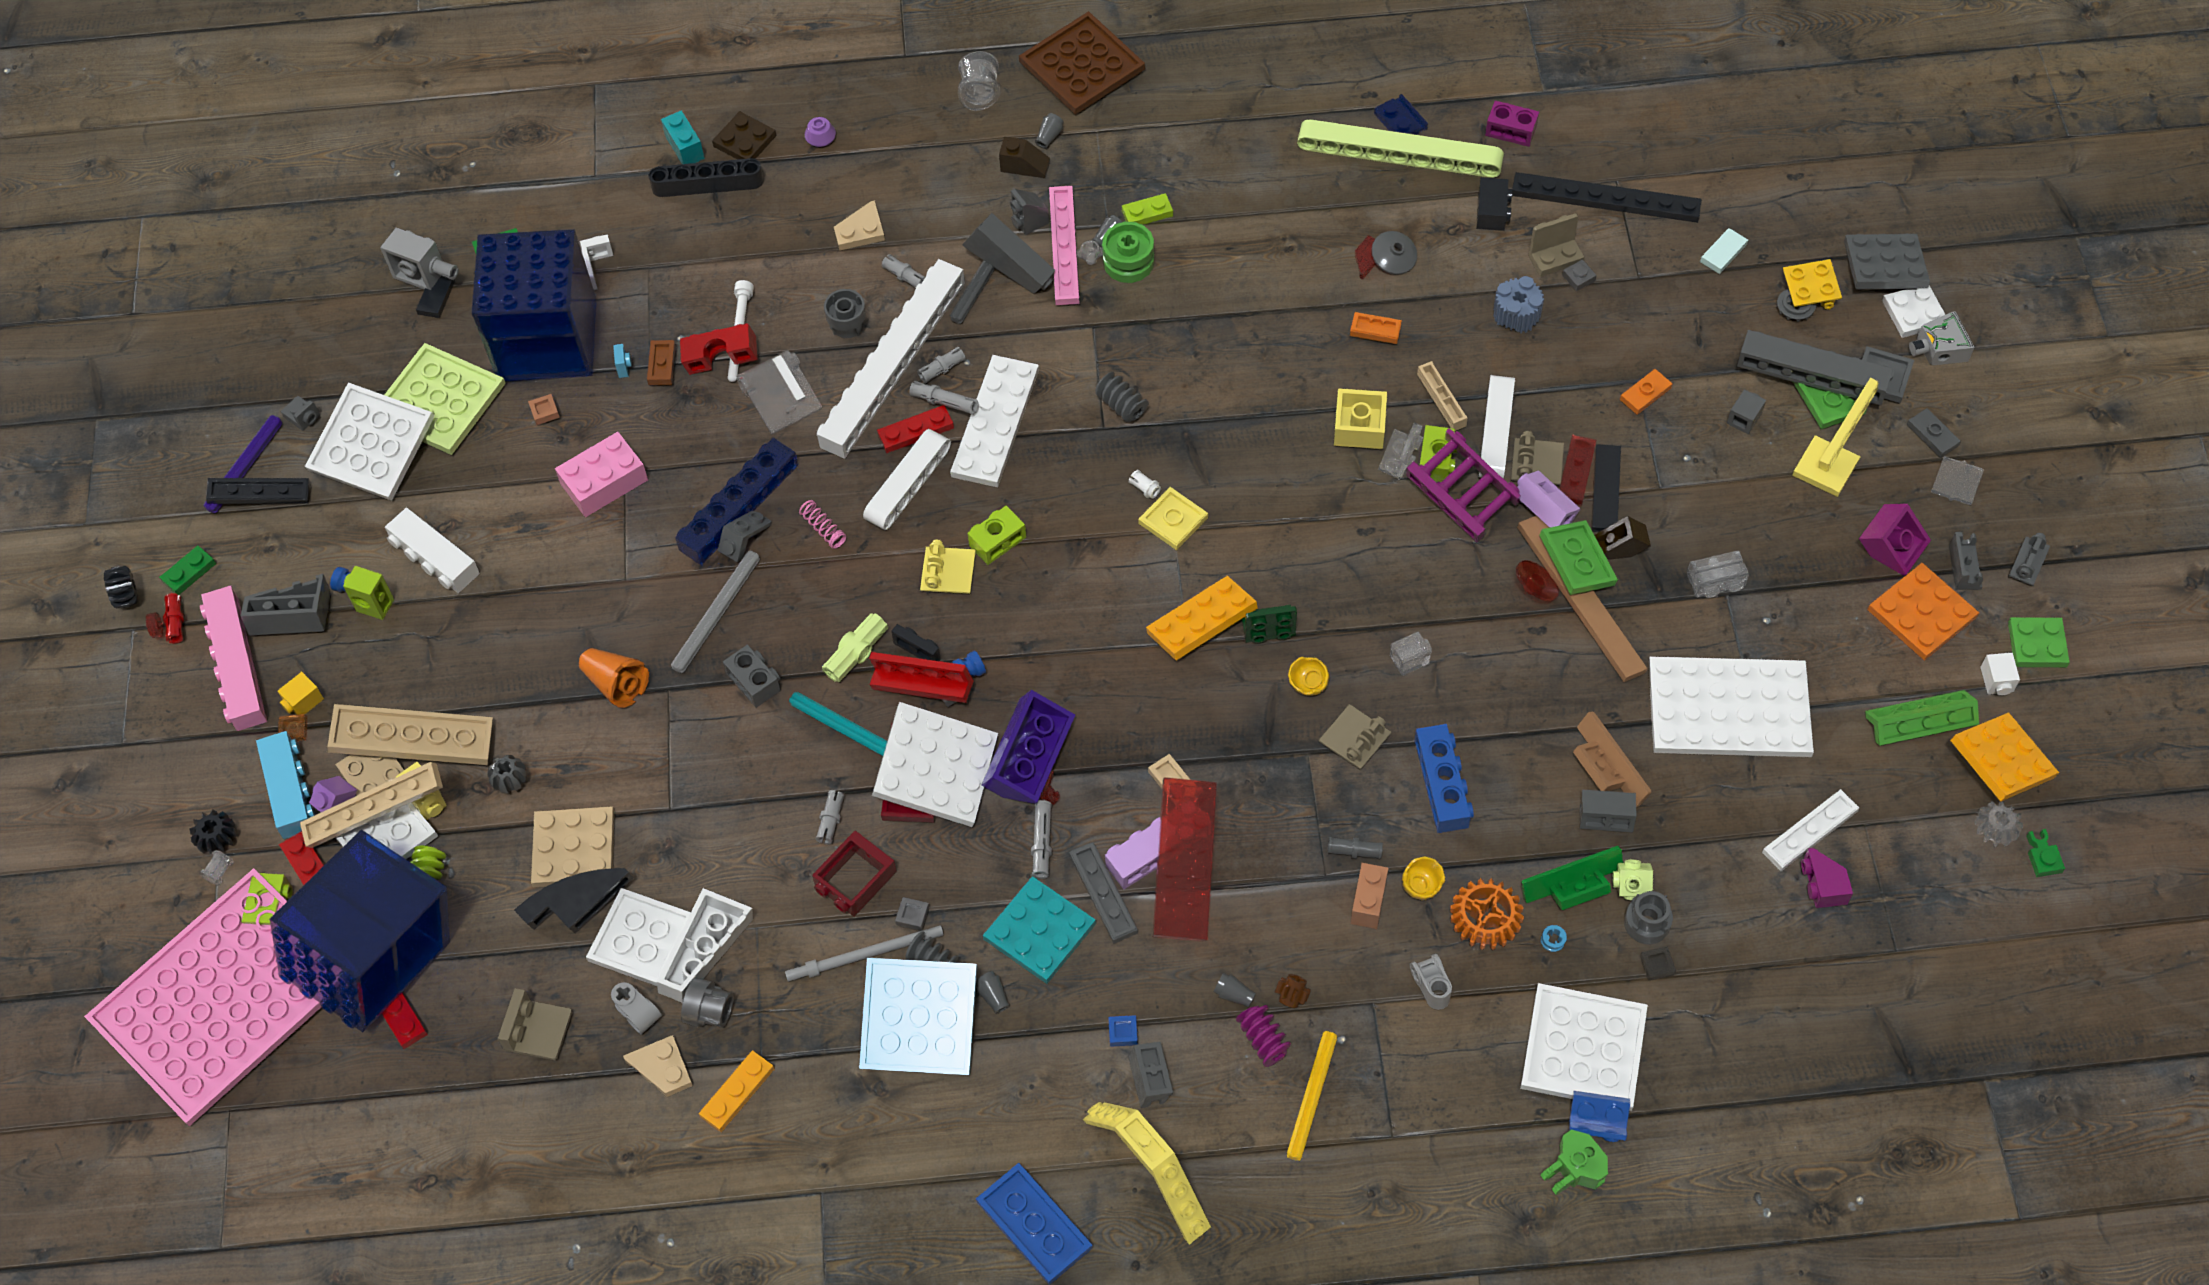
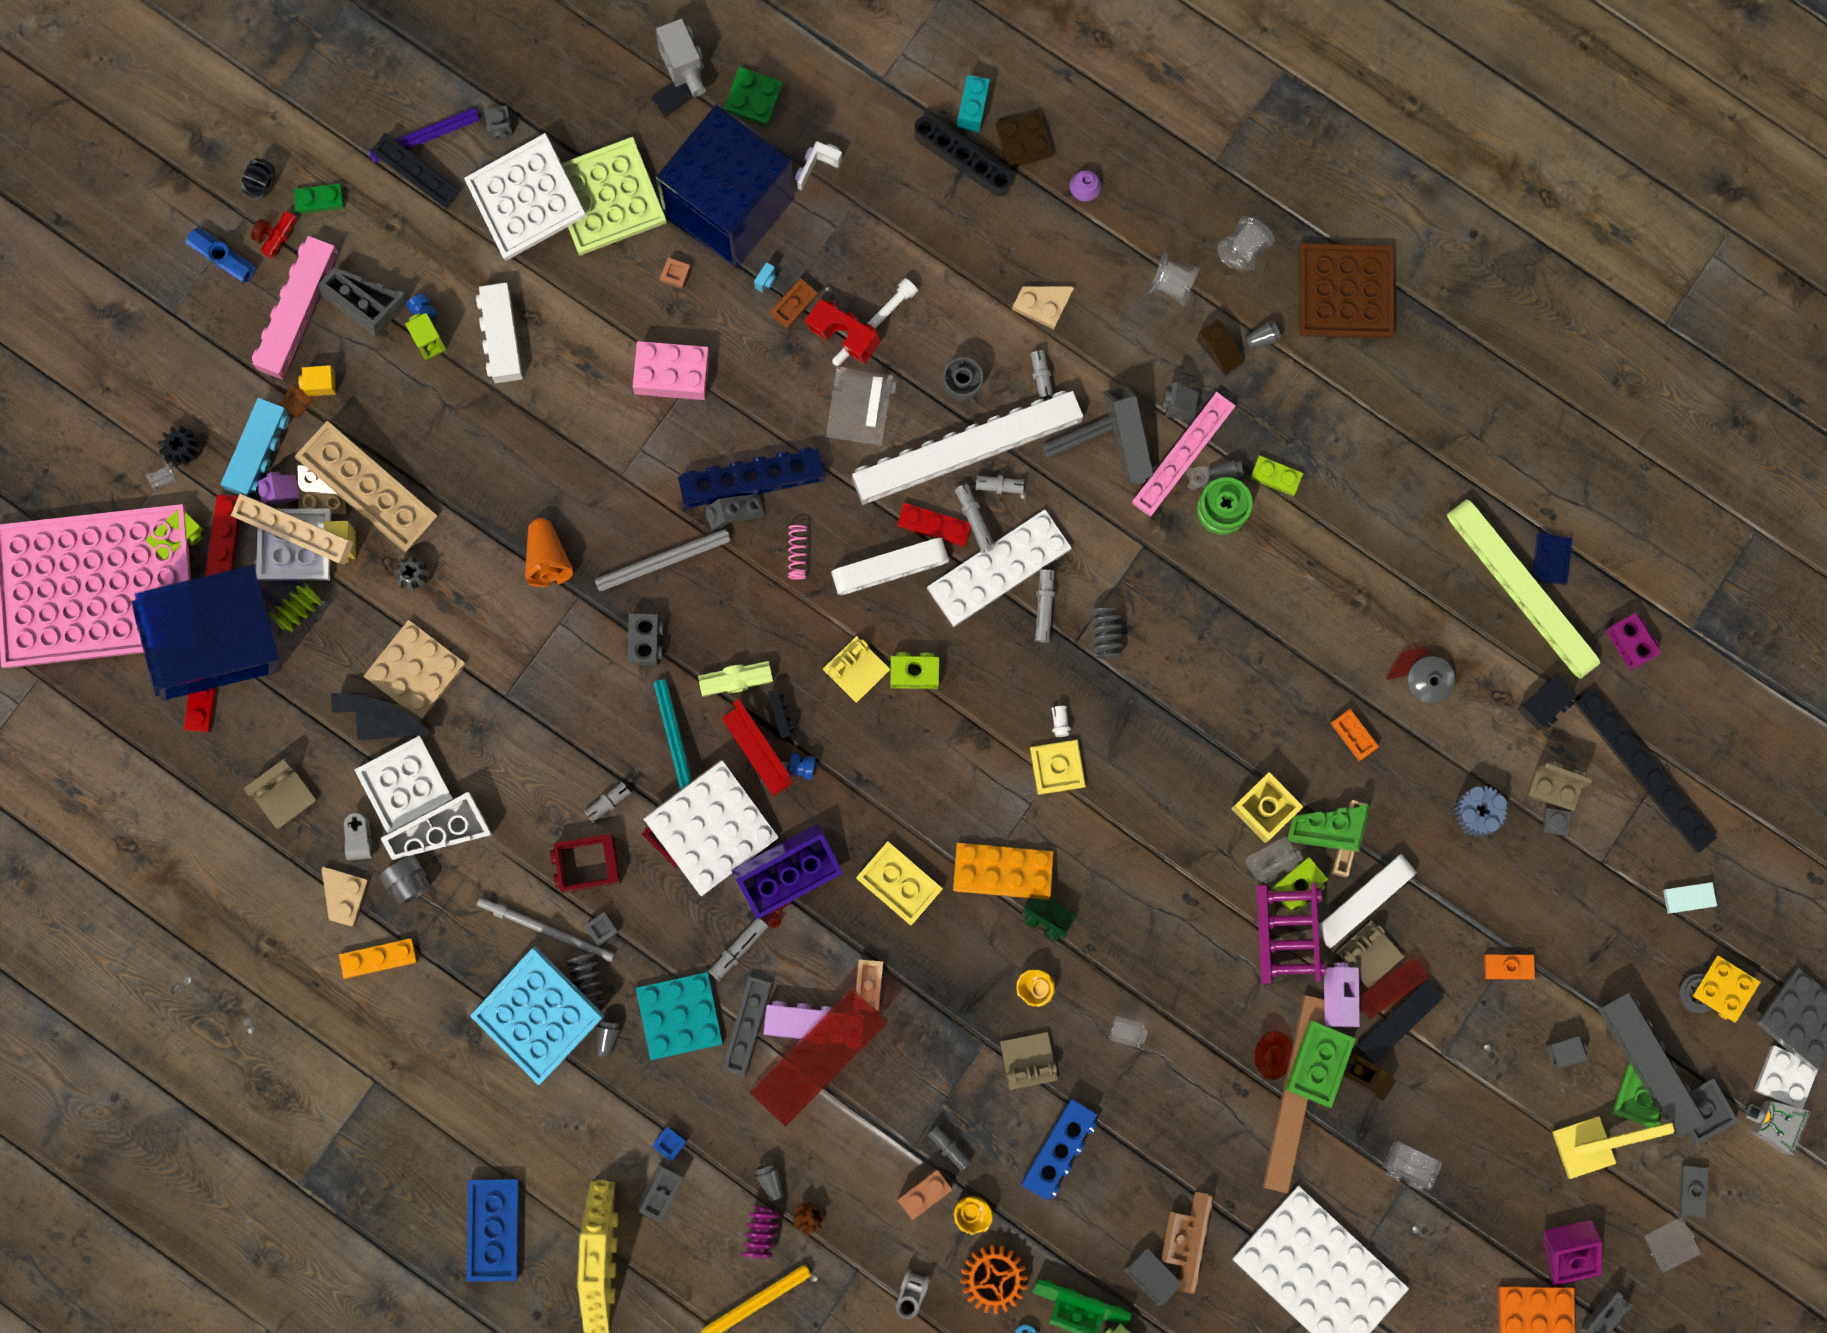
camera: 30 degrees right, 20 degrees up
none -> blue piece [185,227,256,284]
none -> light yellow plate [856,841,943,926]
none -> light grey pin [1035,569,1055,643]
none -> clear hat [1146,250,1201,307]
none -> bright green wing [1287,804,1370,852]

